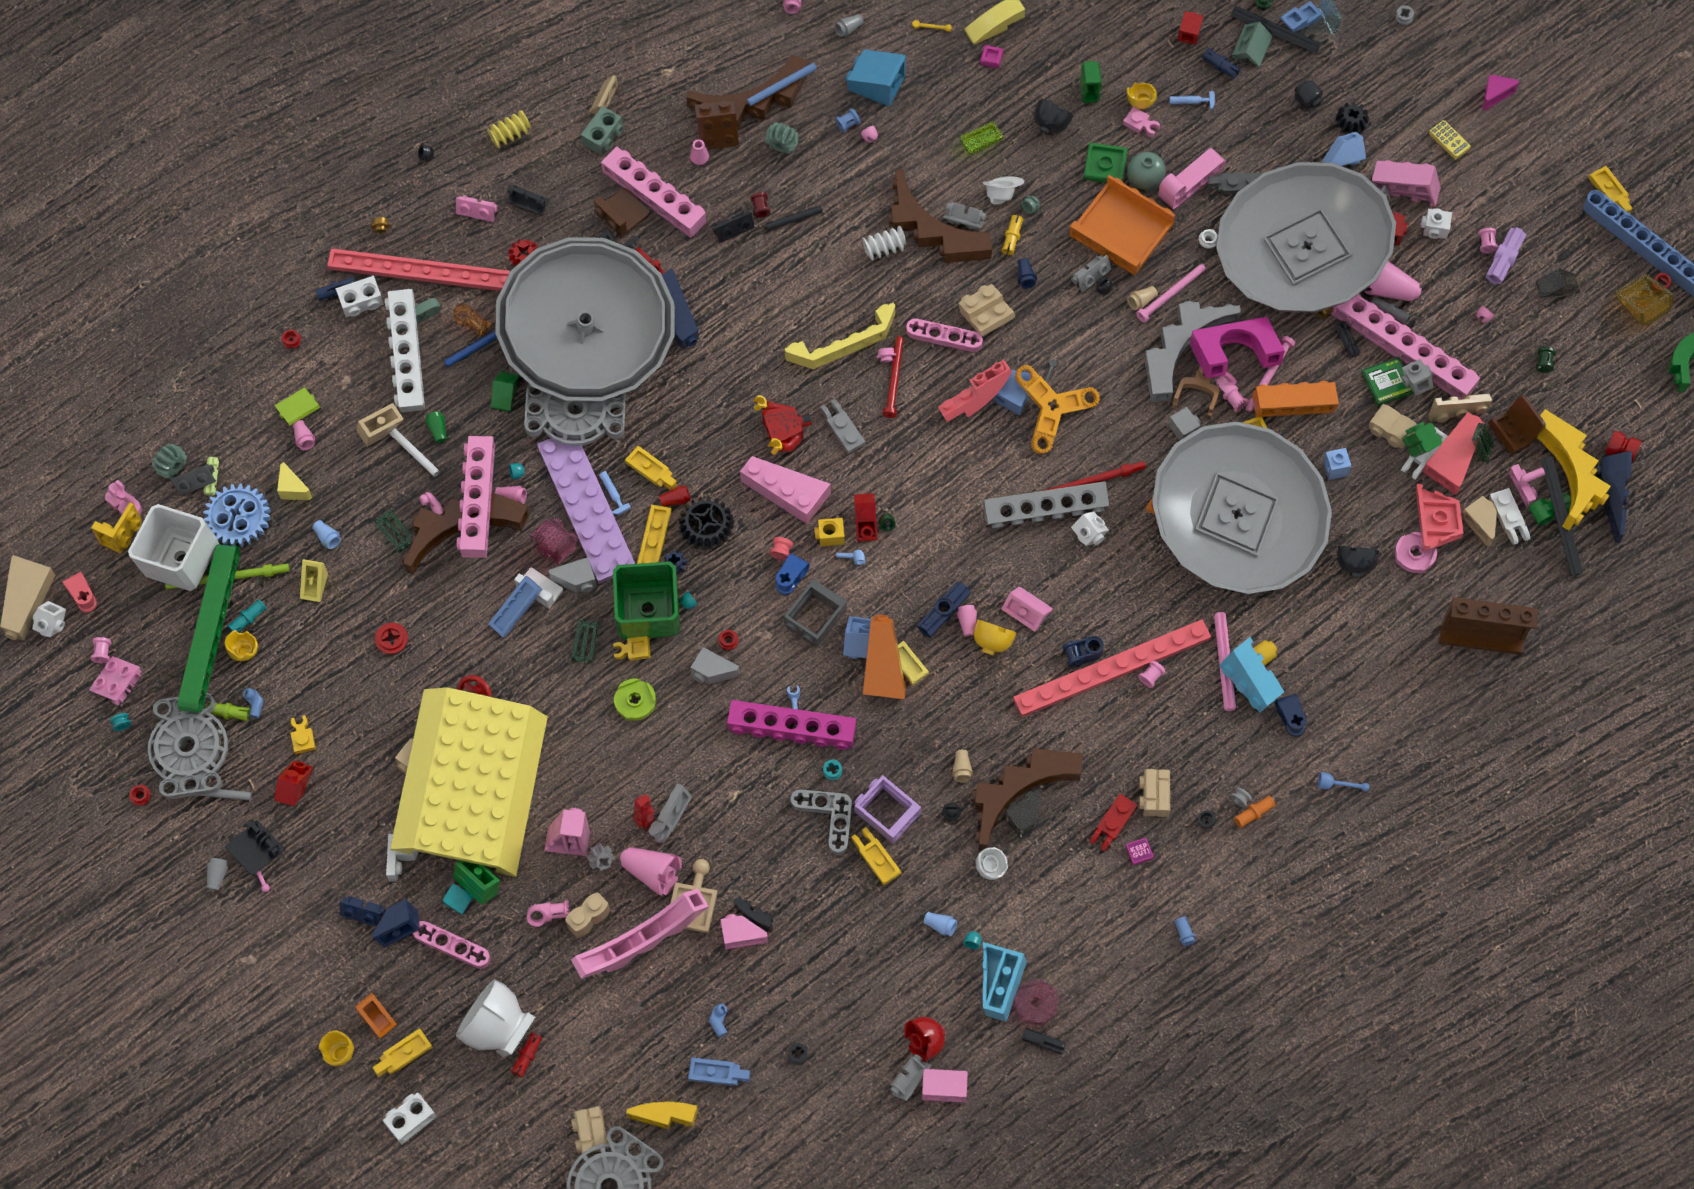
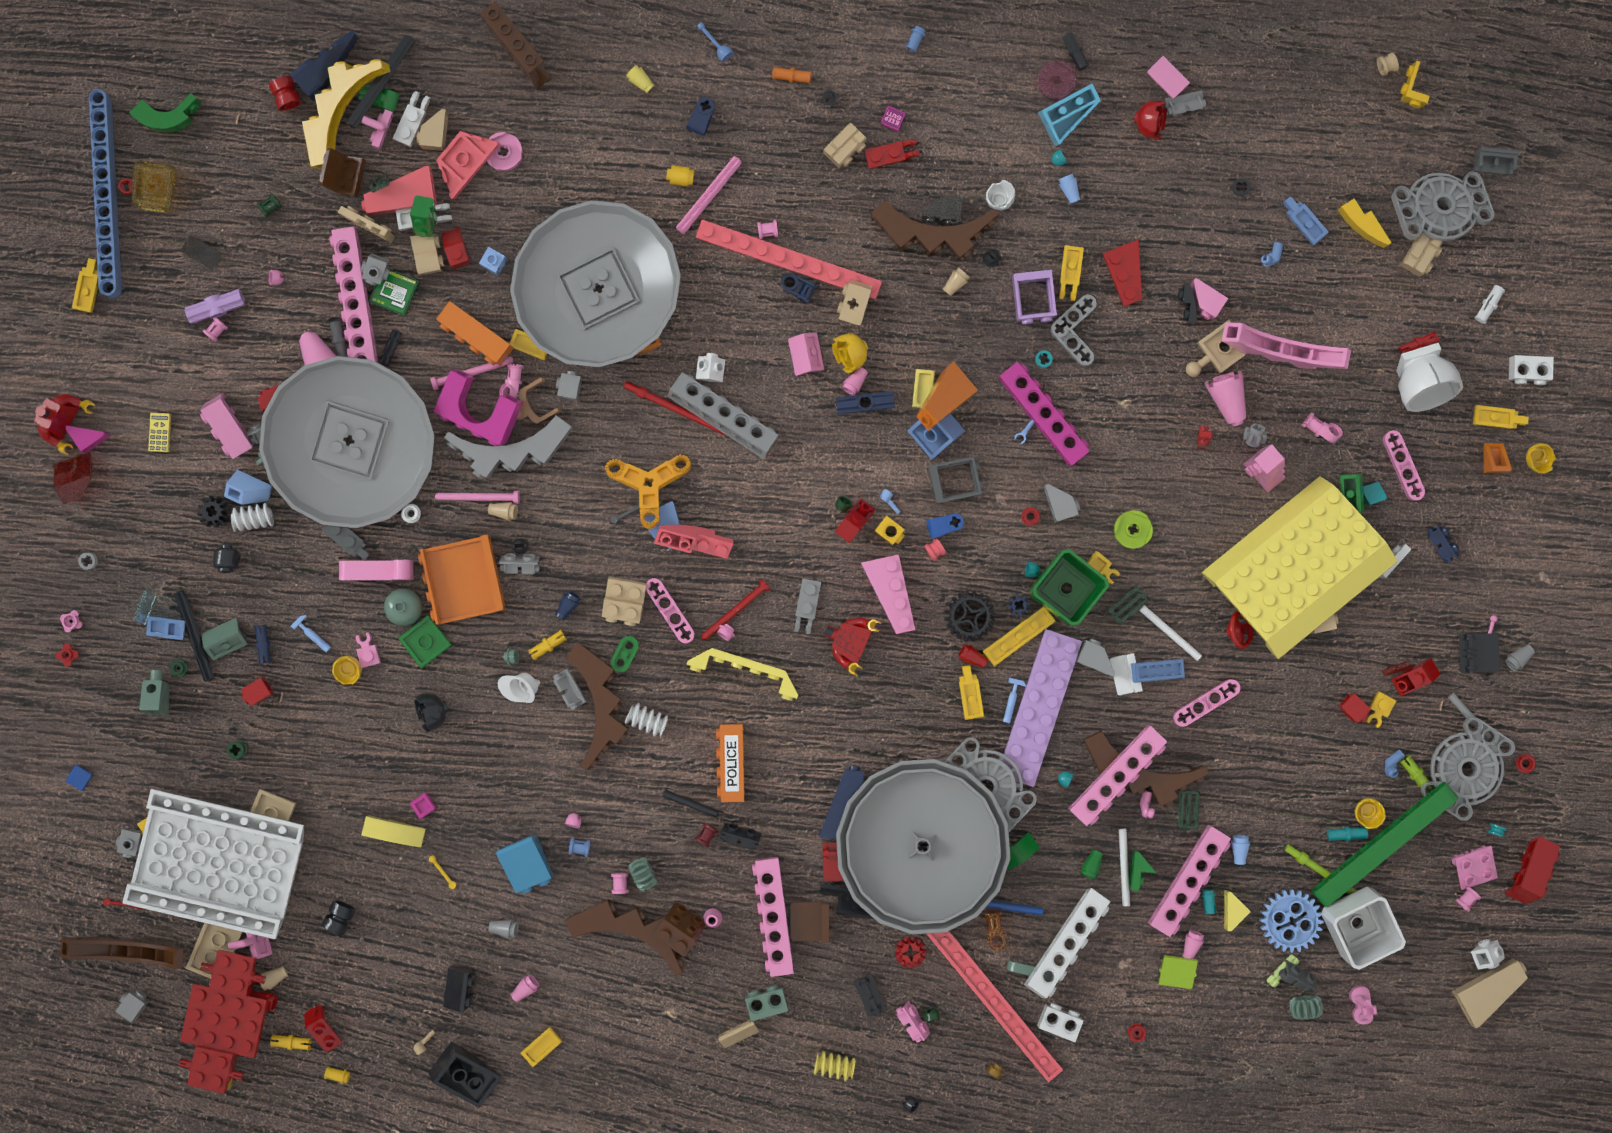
camera: 135 degrees left, 20 degrees up
coral piece [62,571,97,613] -> none
yellow bracket [91,503,142,554] -> none
light yellow slope [300,559,328,602] -> none
dark blue pin [315,276,355,301] -> none
tan slope [356,403,404,447] -> none
dark blue slope [372,899,420,948] -> none
red gear [375,623,408,655] -> none
bright pink cone [495,486,527,504] -> none
clear pink brick [530,517,578,565] -> none
tan brick [565,893,610,938] -> none
light grey hinge [648,784,692,844] -> none
medium blue bar [747,63,817,106] -> none
clear neon green plate [959,121,1003,155] -> none
green brick [1079,61,1102,103] -> none
medium azure wedge [1219,637,1284,713] -> none
light grey bush [1230,787,1252,808] -> none
black cylinder [1337,546,1379,578] -> none
white brick [1421,209,1452,239] -> none
none -> red torso [34,394,95,455]
none -> clear red slope [53,452,92,504]
none -> white piece [231,503,274,532]
none -> red slope [441,228,472,270]
none -> green plate [611,636,639,672]
none -> bright pink bush [611,873,629,894]
none -> light yellow cone [626,65,654,93]
none -> orange brick [716,724,745,802]
none -> tan brick [837,279,873,326]
none -> dark green hinge [924,1007,940,1022]
none -> red wing [1102,240,1142,307]
none -> green slope [1129,850,1156,891]
none -> white bar [1139,605,1202,661]
none -> bright pink brick [1148,825,1231,937]
none -> bright pink beam [1173,679,1240,727]
none -> teal pin [1201,889,1217,914]
none -> red brick [1337,693,1371,723]
none -> clear red pin [1383,661,1410,676]
none -> white pin [1475,285,1505,324]
none -> red wedge [1505,836,1560,904]

